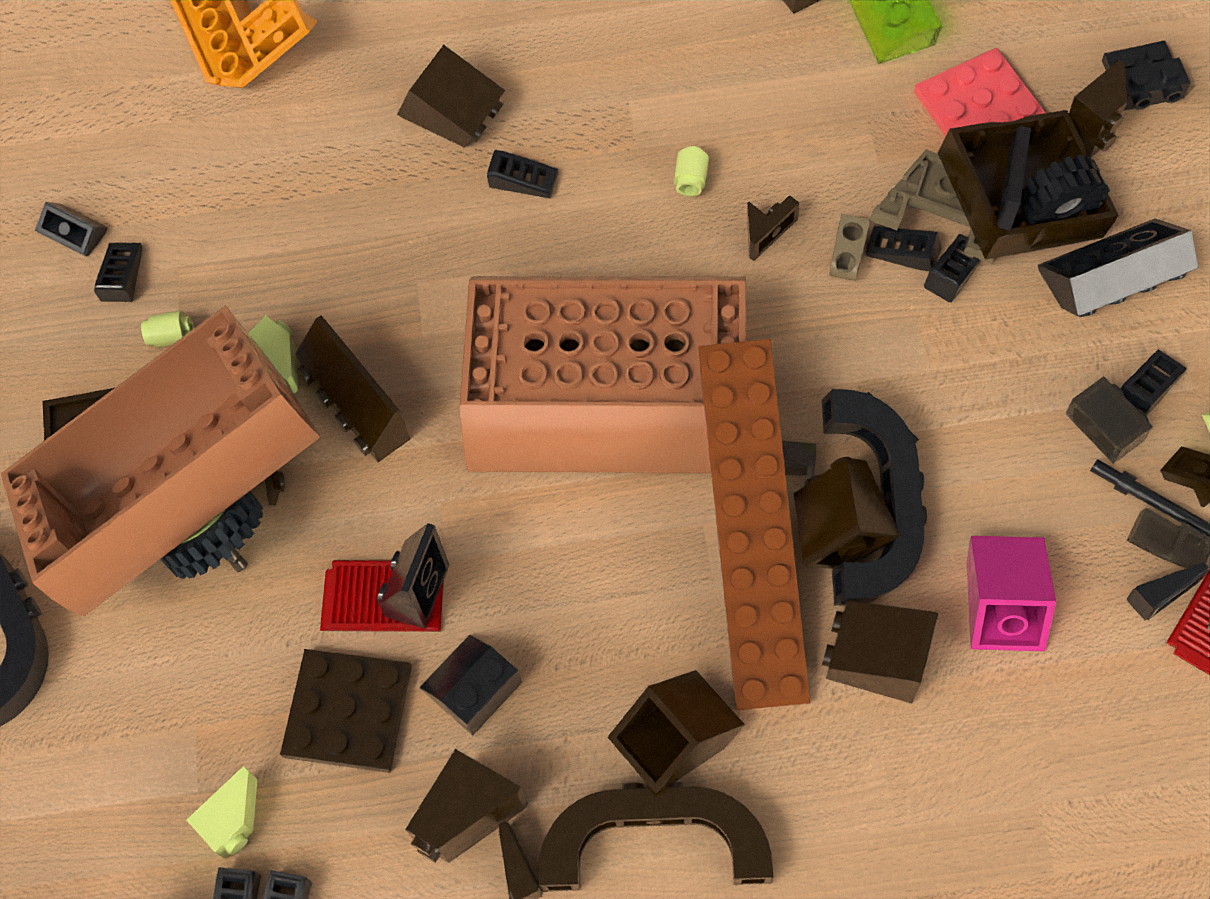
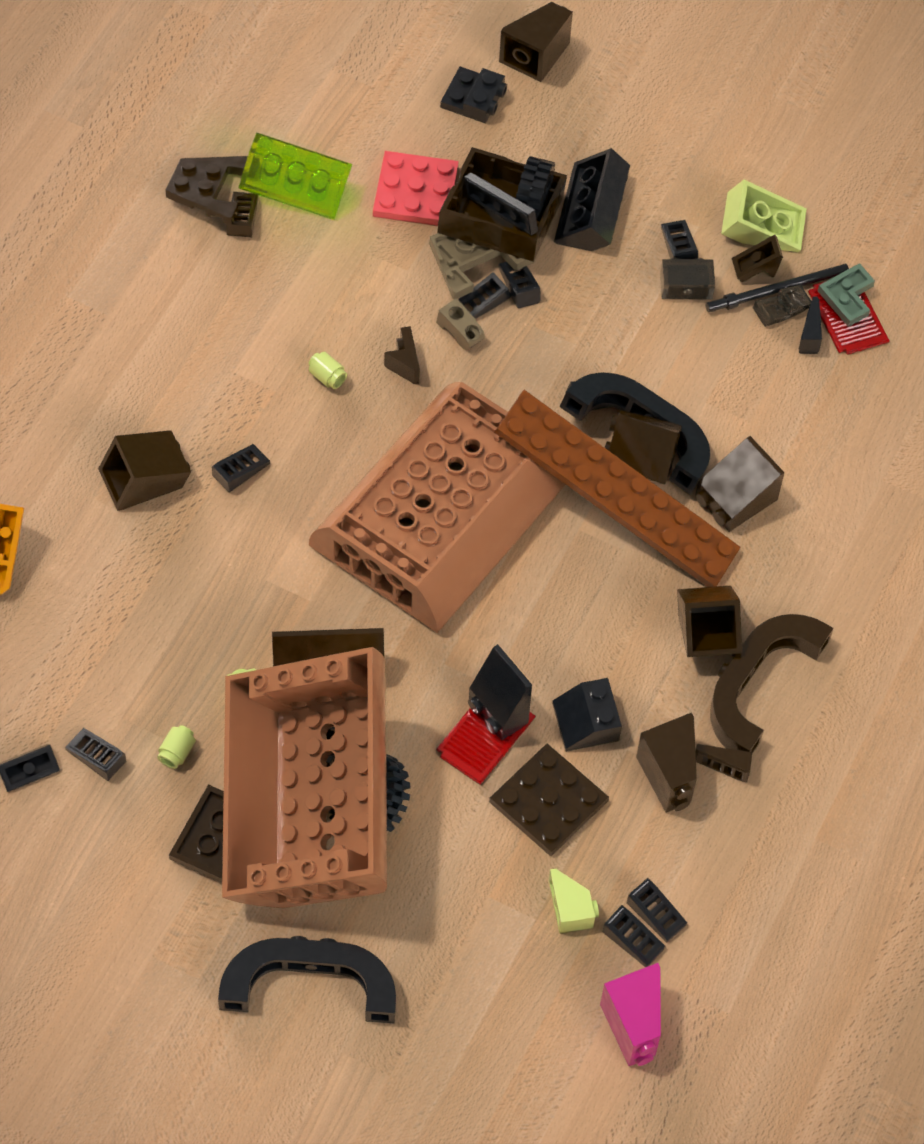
camera: 65 degrees left, 5 degrees down
dark pink slope [967,536,1056,651] -> none
dark brown slope [1069,60,1127,157] -> none

